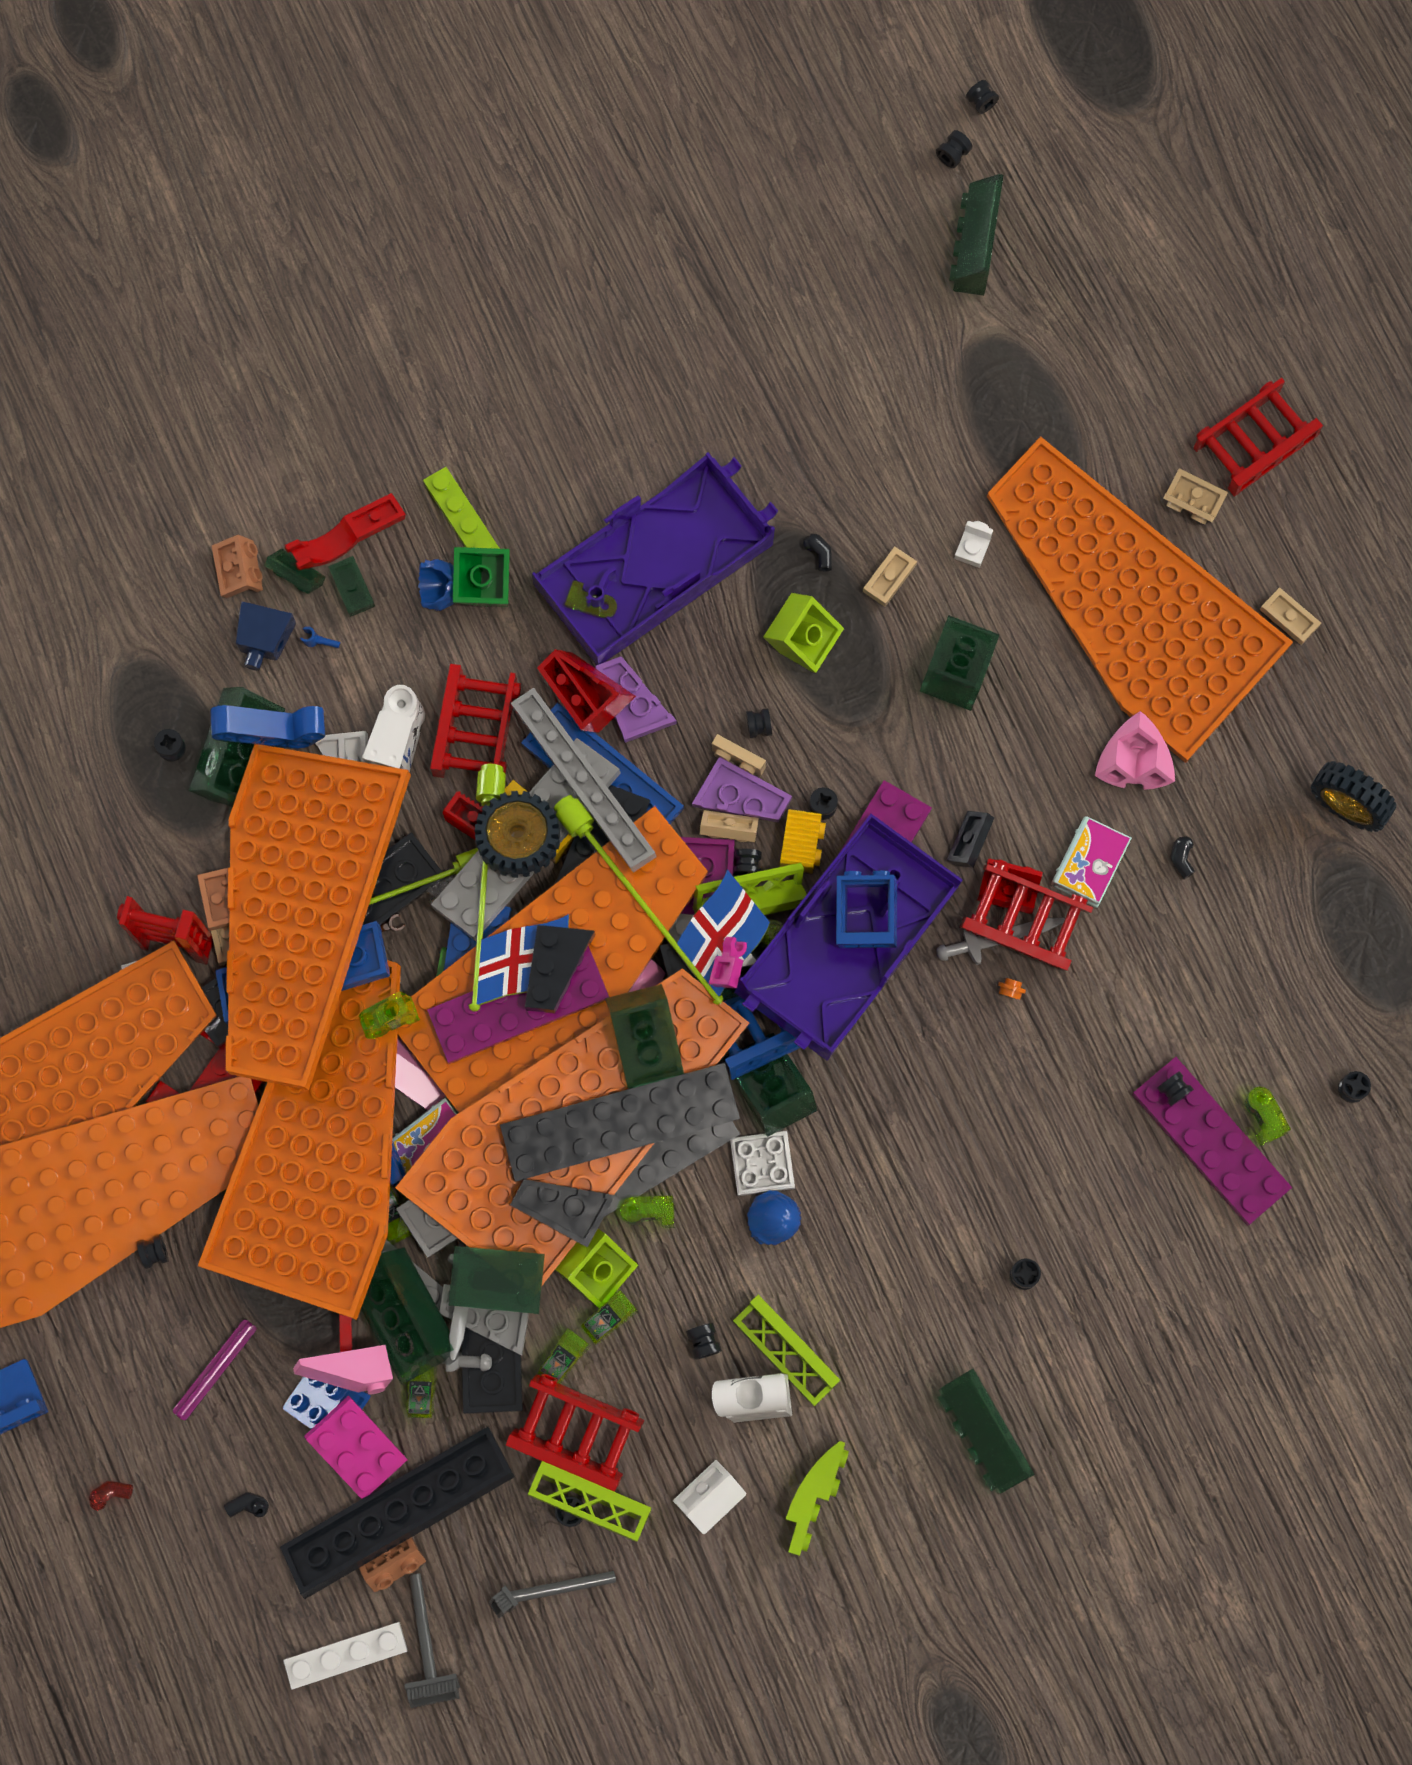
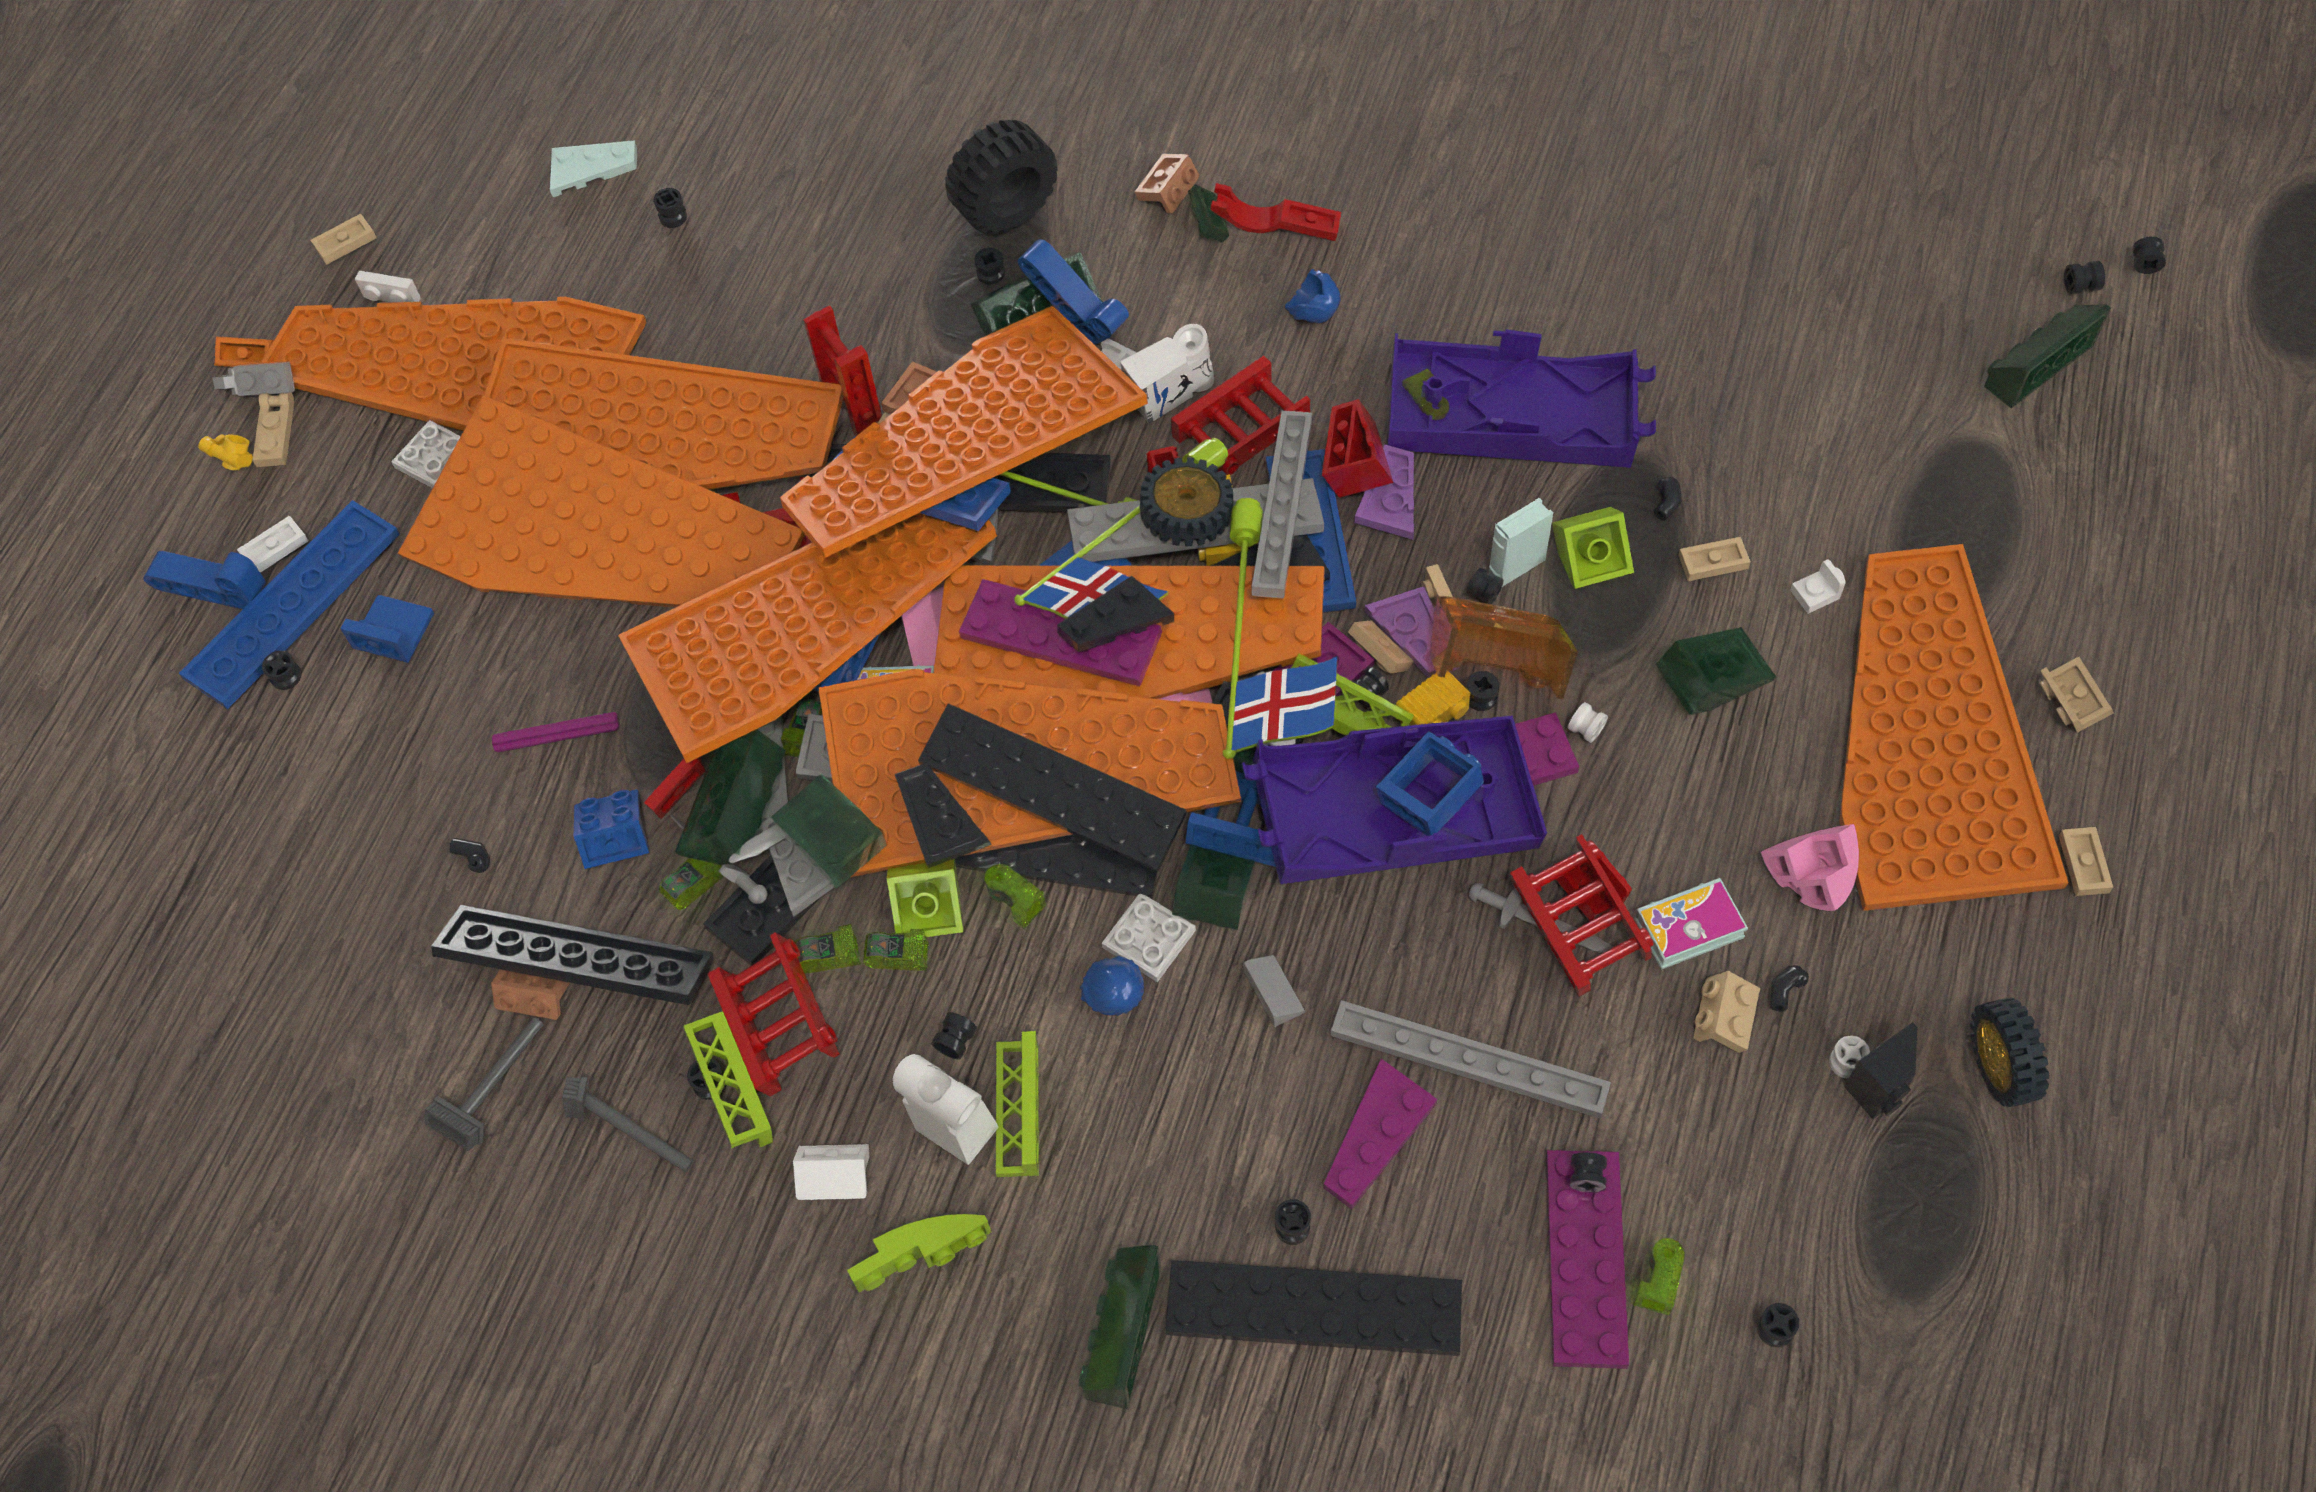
camera: 45 degrees right, 15 degrees down
clear red arm [89,1481,133,1511] -> none
black wheel [137,1234,169,1269] -> none
dark blue torso [236,601,296,671] -> none
white plate [284,1622,408,1690] -> none
bright pink slope [293,1345,393,1394] -> none
blue hand [300,627,340,649] -> none
dark pink plate [304,1395,407,1499] -> none
clear green plate [328,556,375,617] -> none
clear neon green leg [358,991,420,1039] -> none
reddish brown hand [380,913,405,933] -> none
lime plate [423,467,500,549] -> none
green slope [453,547,510,607] -> none
clear green slope [605,984,684,1089] -> none
dark pink plate [709,937,747,988] -> none
black plate [947,811,994,868] -> none
orange plate [998,978,1026,1000] -> none
red fence [1193,377,1323,497] -> none
none -> black tyre [945,120,1058,234]
none -> black plate [1166,1260,1462,1356]
none -> light grey slope [1243,955,1305,1027]
none -> magenta wing [1323,1059,1437,1210]
none -> light grey plate [1331,1000,1611,1119]
none -> clear orange windscreen [1430,596,1578,699]
none -> light aqua piece [1489,498,1553,587]
none -> white wheel [1568,702,1608,743]
none -> tan bracket [1693,971,1760,1053]
none -> white wheel [1829,1036,1870,1079]
none -> black slope [1844,1022,1918,1119]

